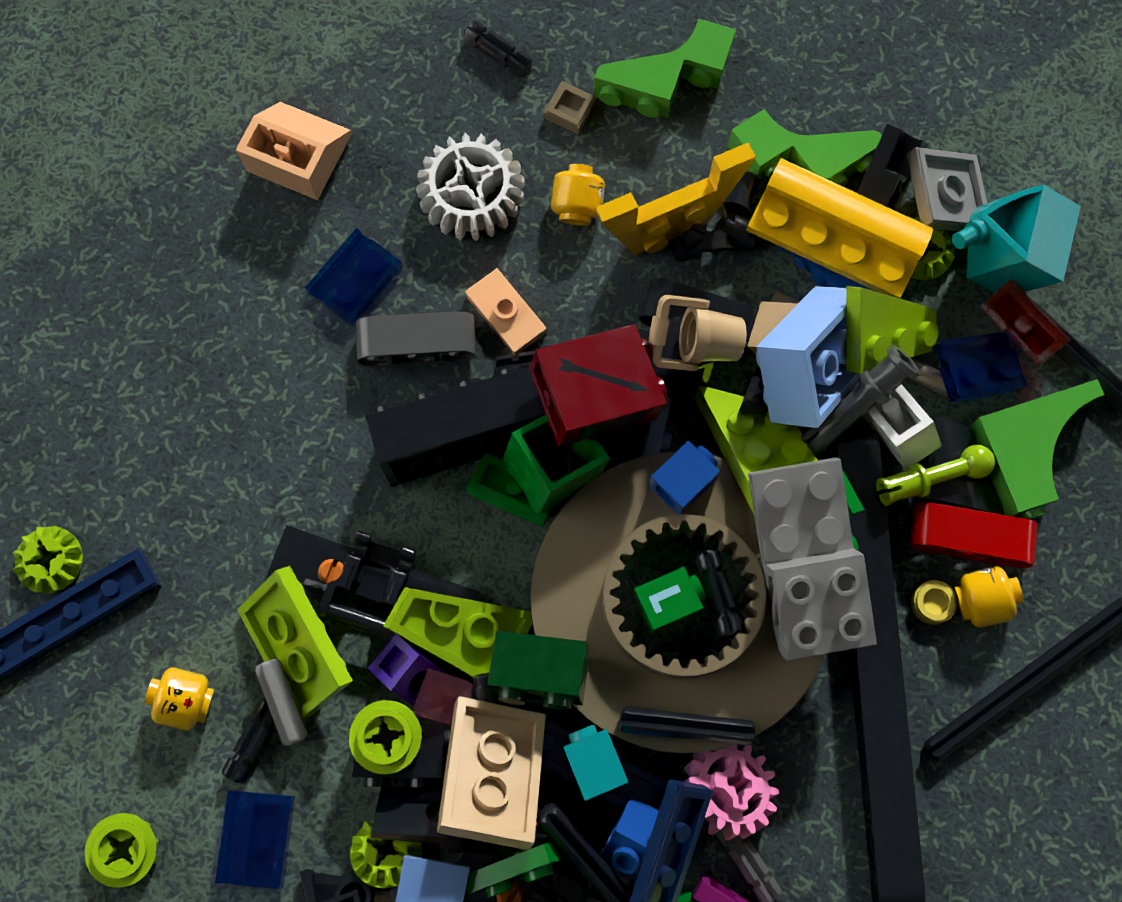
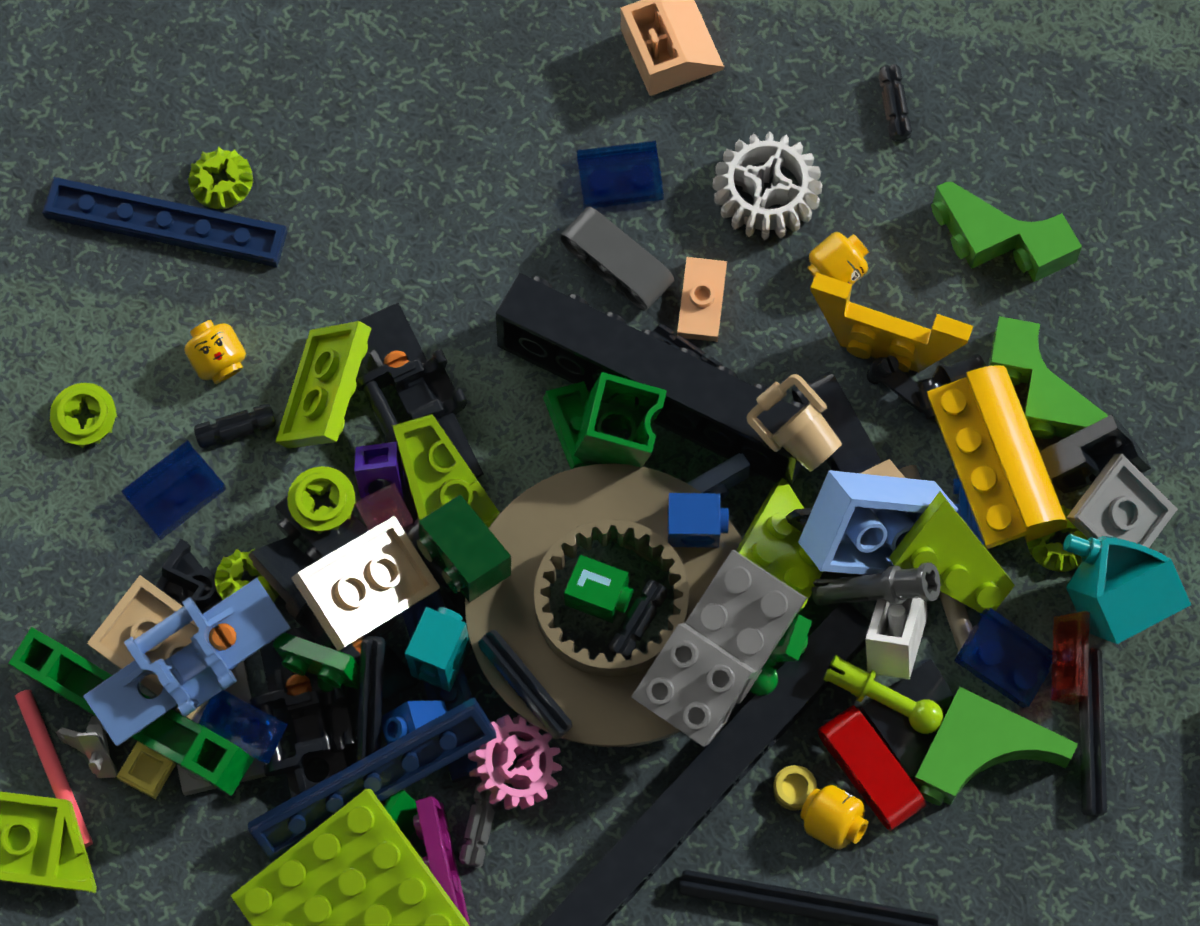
camera: 45 degrees right, 5 degrees down
light grey axle [255,658,307,745] -> none
dark red brick [529,324,667,447] -> none
dark tan tile [544,81,596,134] -> none

